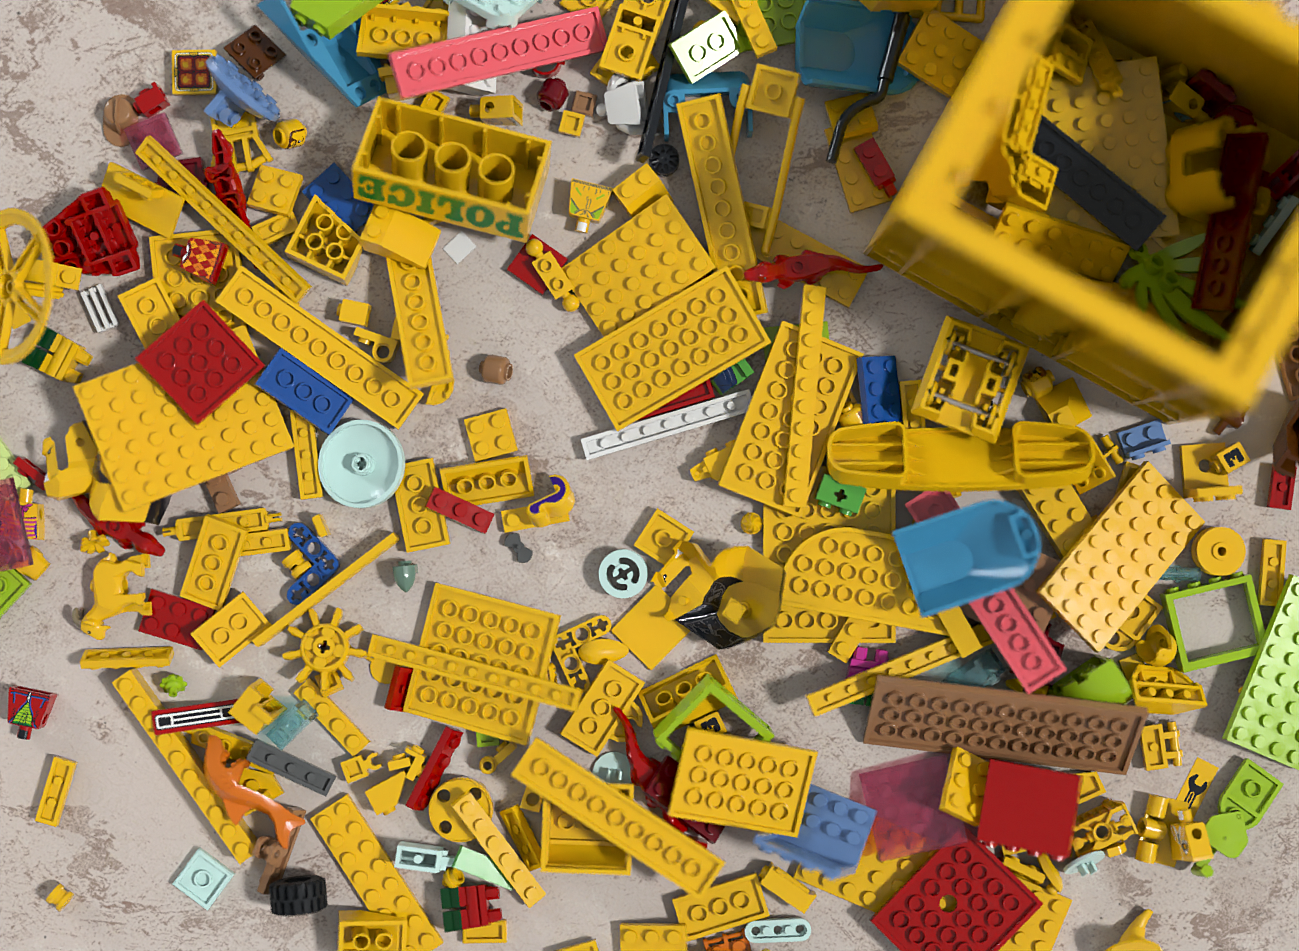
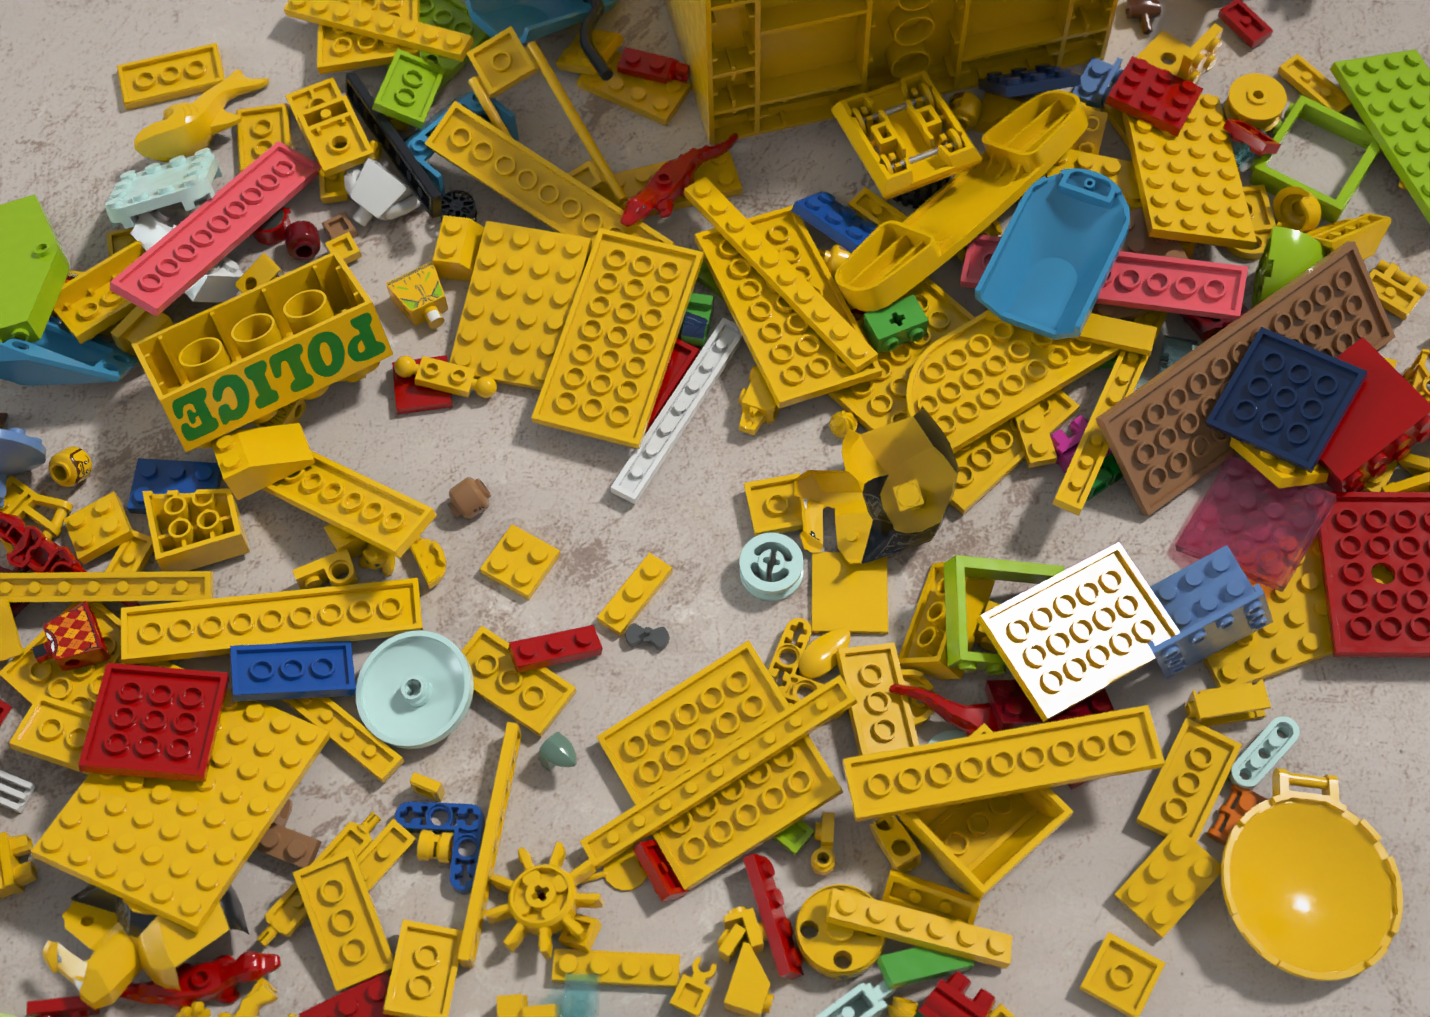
camera: 40 degrees left, 25 degrees down
yellow brick [336,299,372,328] -> none
yellow slope [440,455,534,505] -> none
white sticker [443,231,477,264] -> none
yellow animal [526,474,575,528] -> none
yellow brick [1210,442,1251,475] -> none
none -> dark blue plate [978,63,1081,98]
none -> red plate [1105,56,1203,137]
none -> dark blue plate [1205,327,1368,473]
none -> red plate [1222,119,1281,156]

